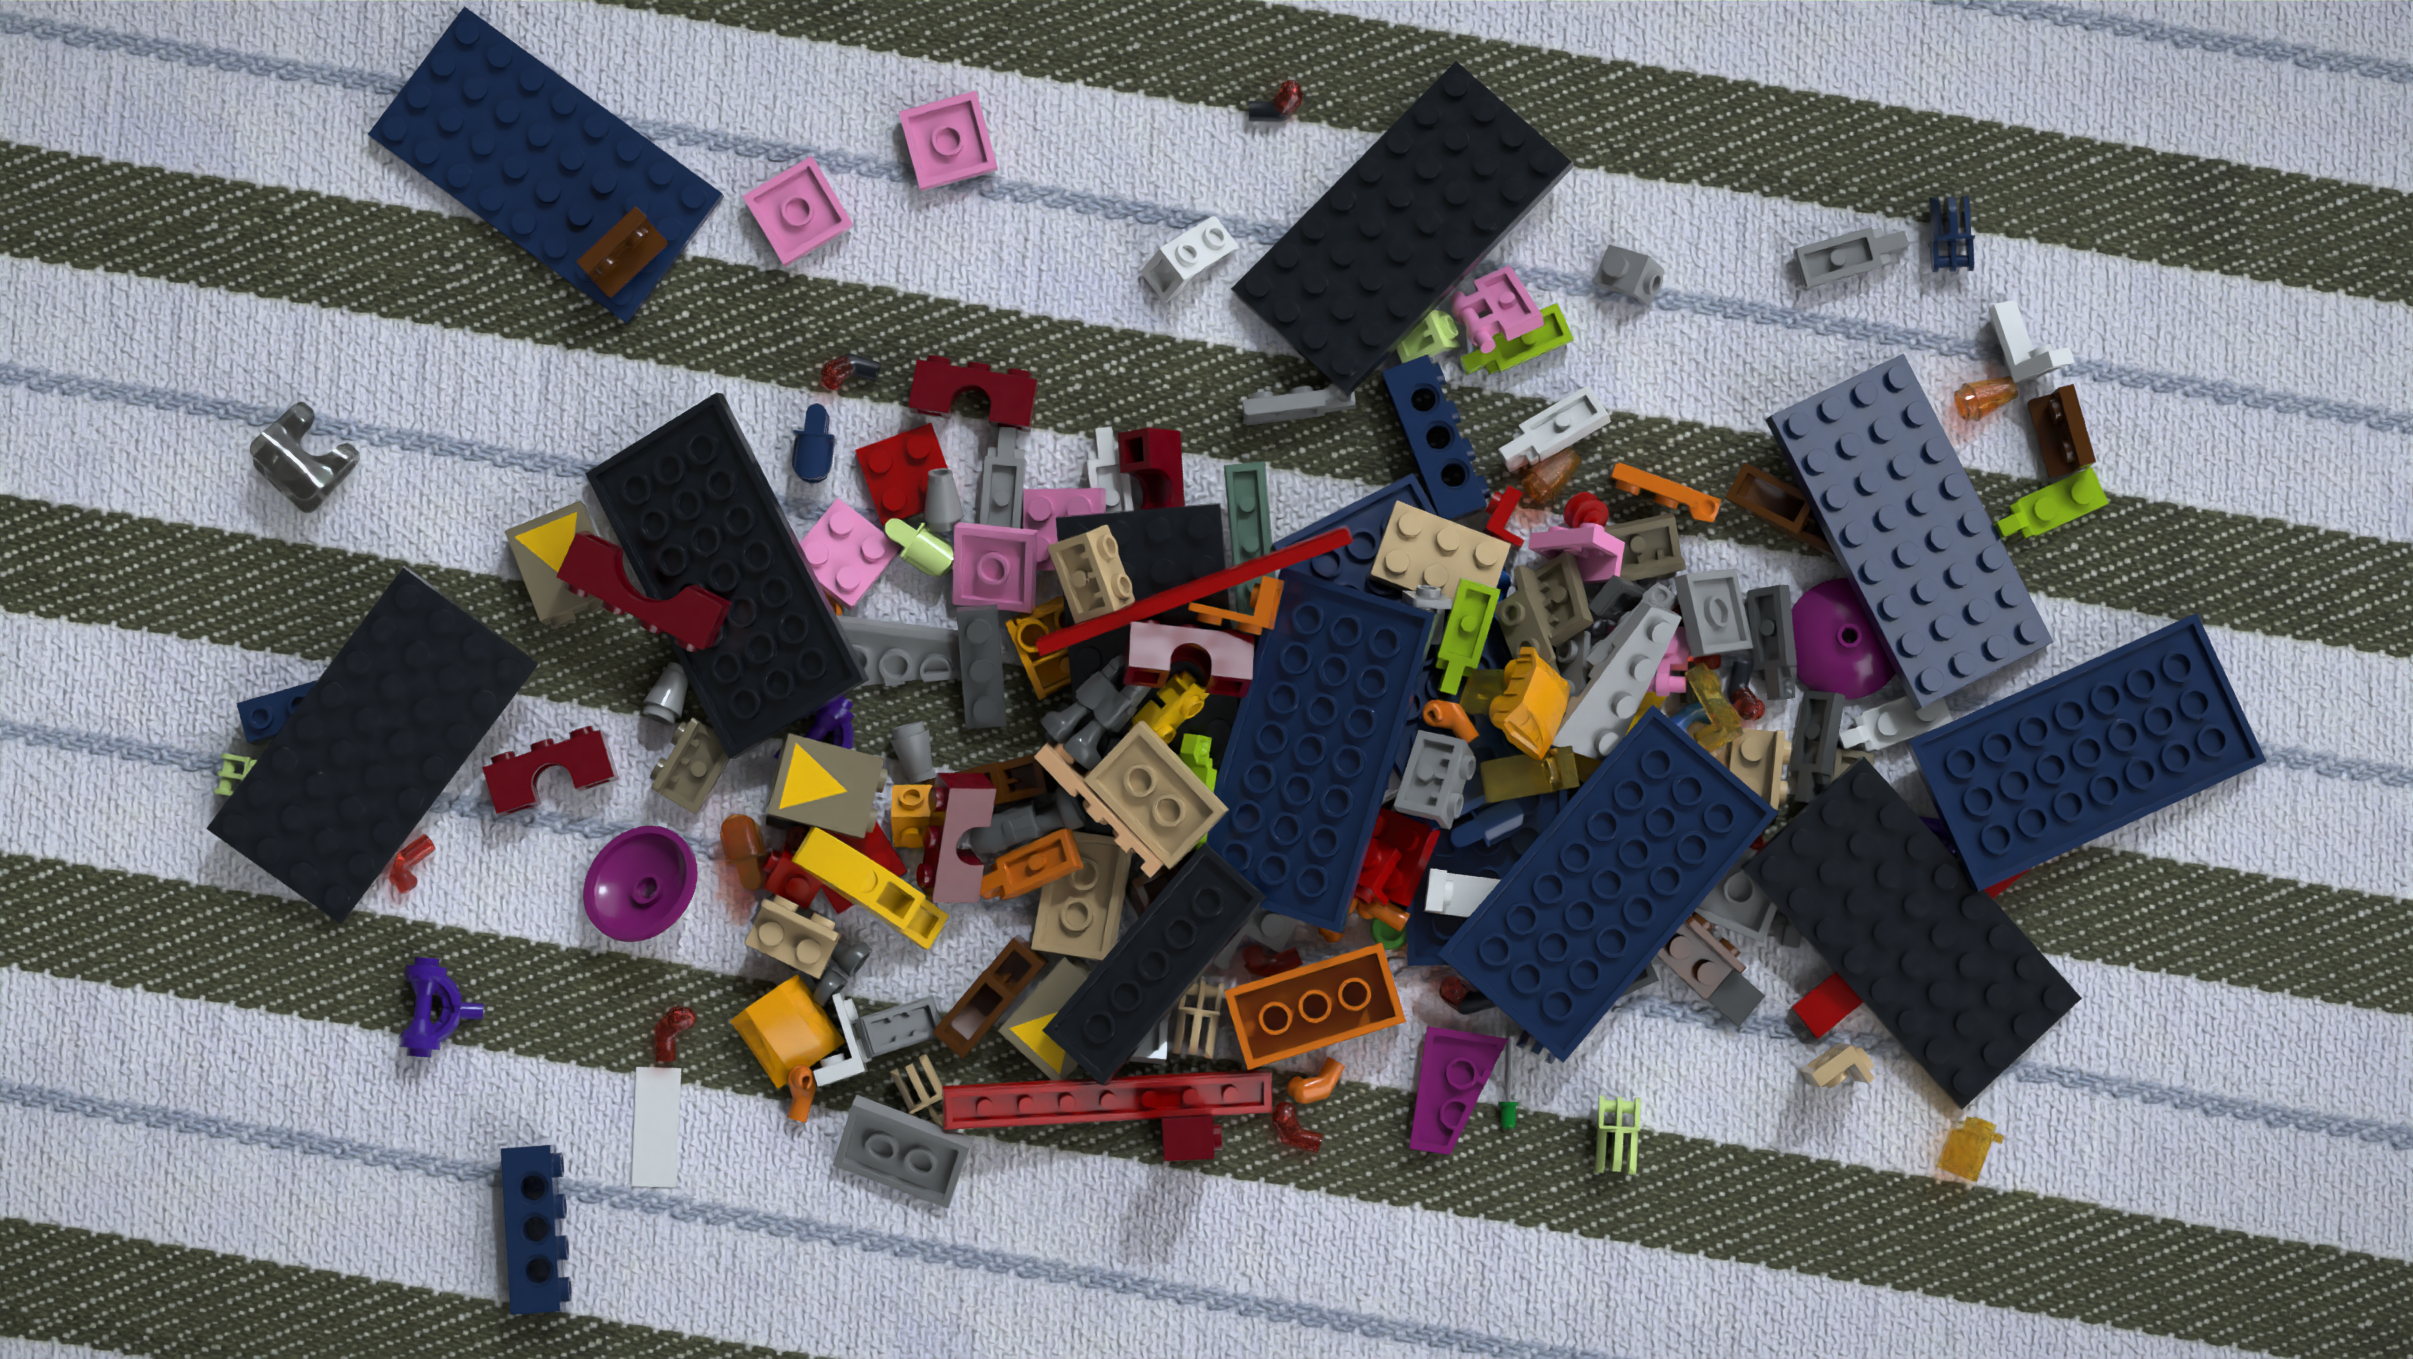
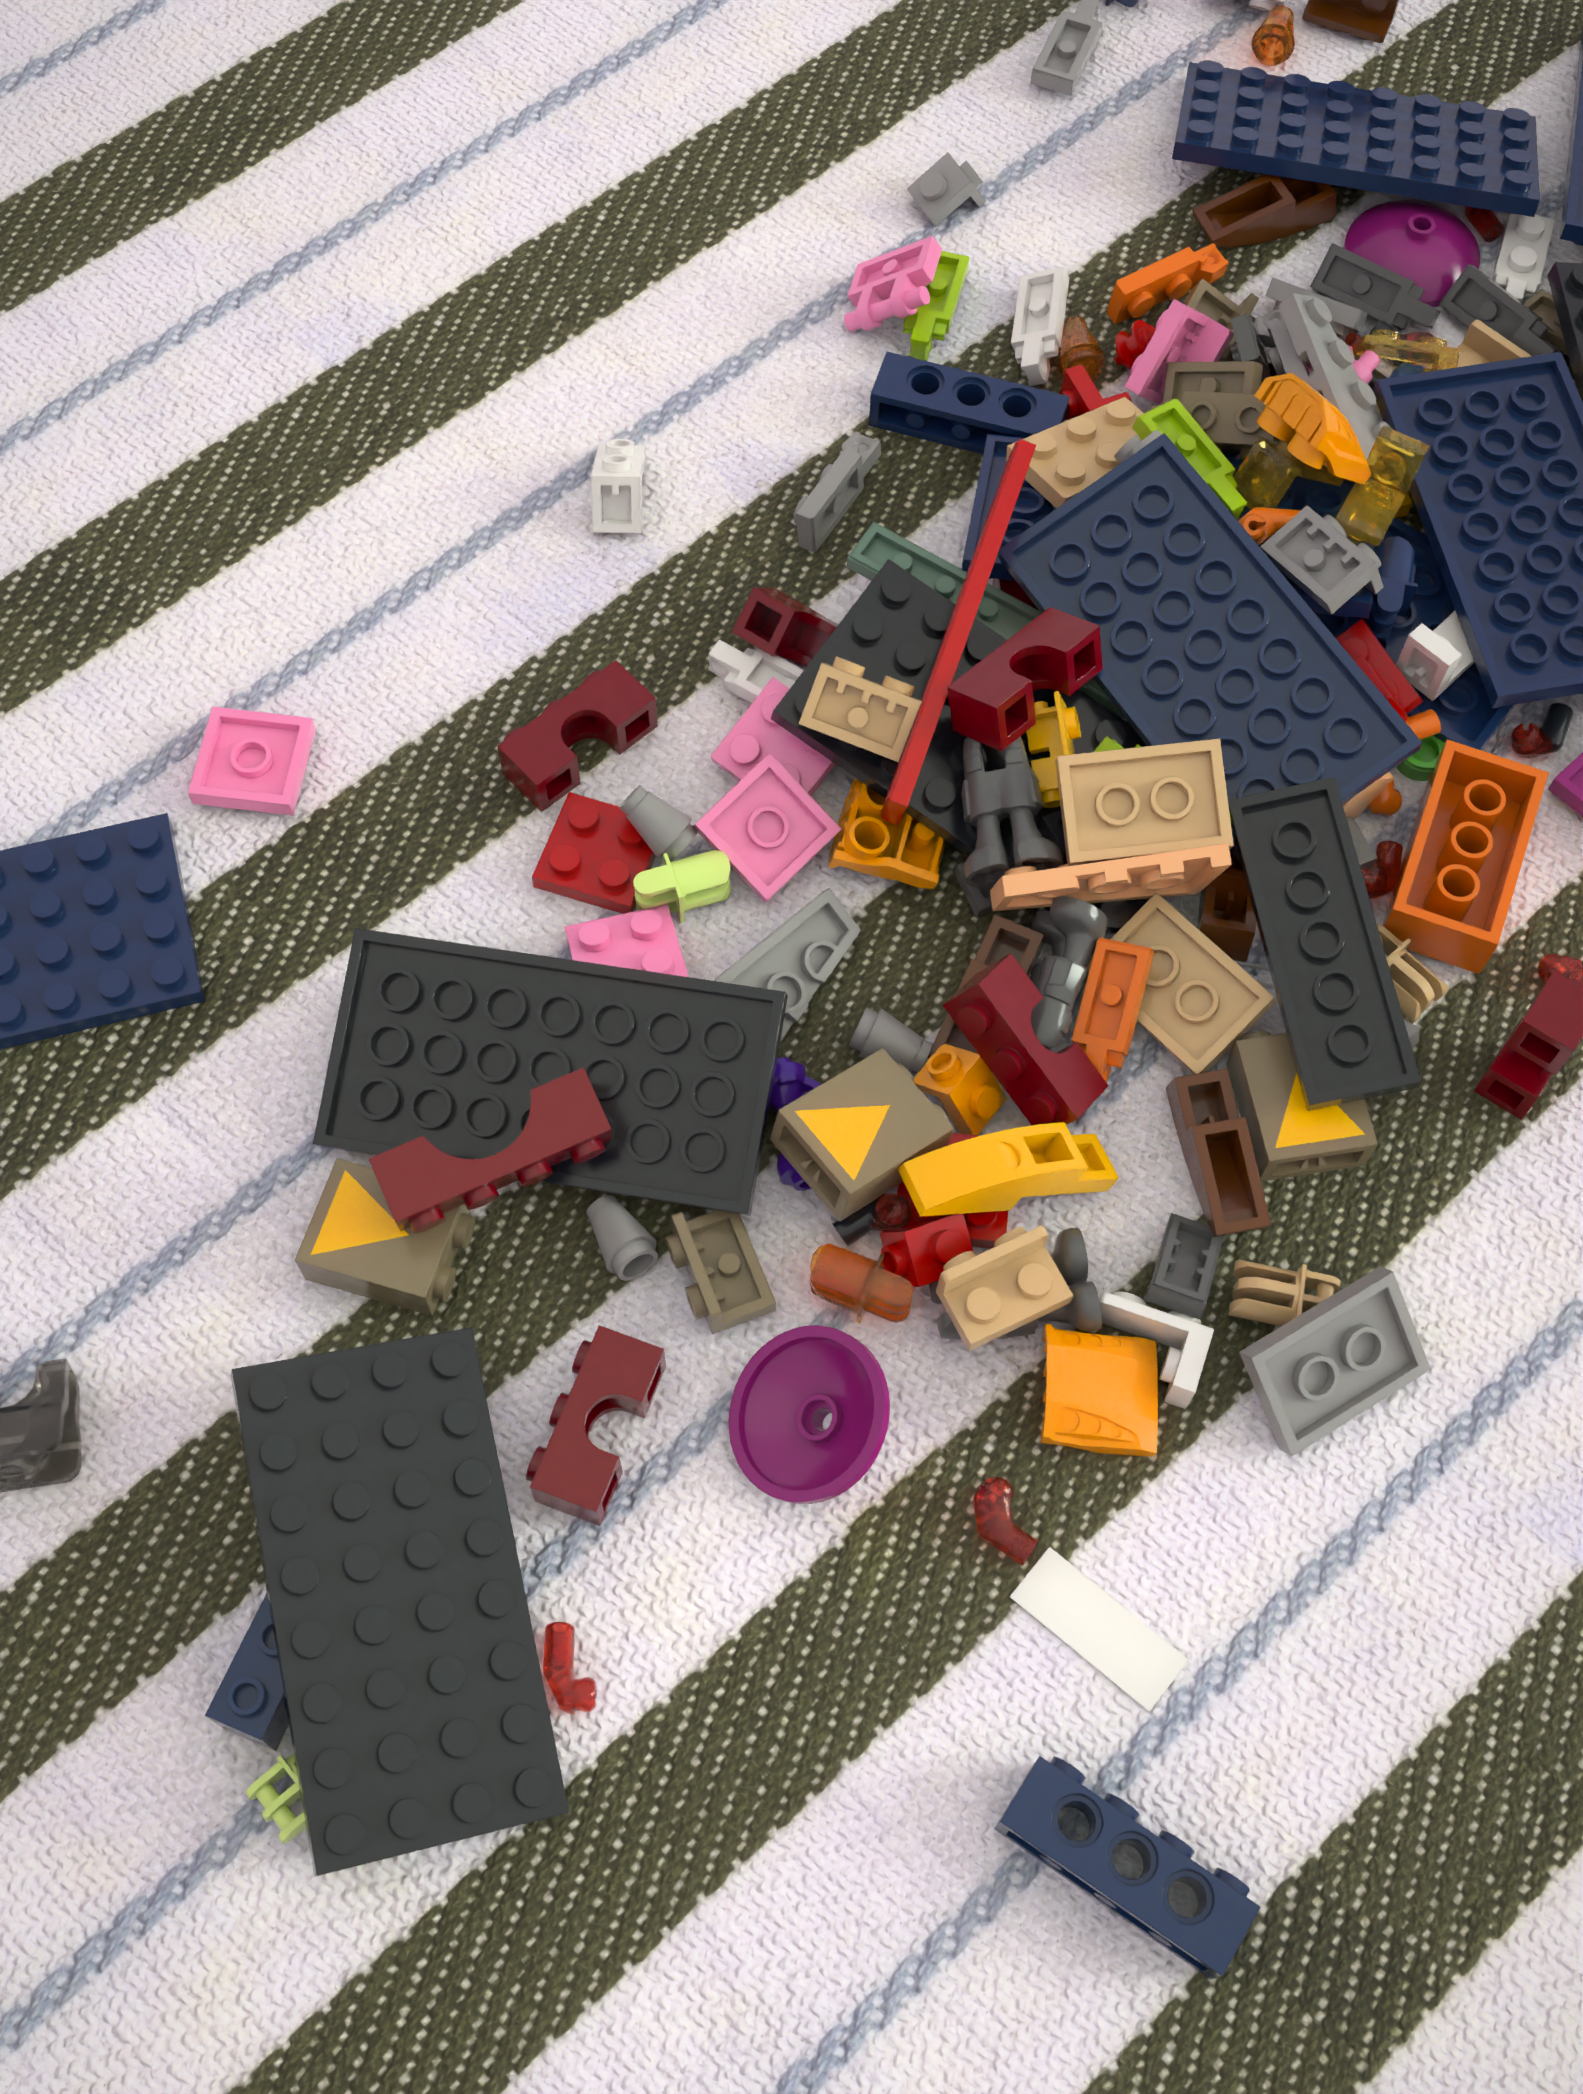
camera: 55 degrees left, 20 degrees down
dark purple piece [399,957,484,1058] -> none
reddish brown bracket [576,206,668,298] -> none
orange arm [787,1065,817,1123] -> none
dark blue arm [792,403,837,484] -> none
arm [821,353,881,390] -> none
bright pink plate [899,91,998,191] -> none
red tile [942,1069,1272,1130] -> none
dark grey plate [956,604,1007,729] -> none
light grey hinge [980,427,1026,529] -> none
orange bracket [1188,576,1285,635] -> none
black plate [1231,61,1573,397] -> none
arm [1249,80,1303,122] -> none
orange arm [1287,1057,1345,1104] -> none
yellowish green bracket [1396,310,1460,364] -> none
lime hinge [1993,467,2109,539] -> none

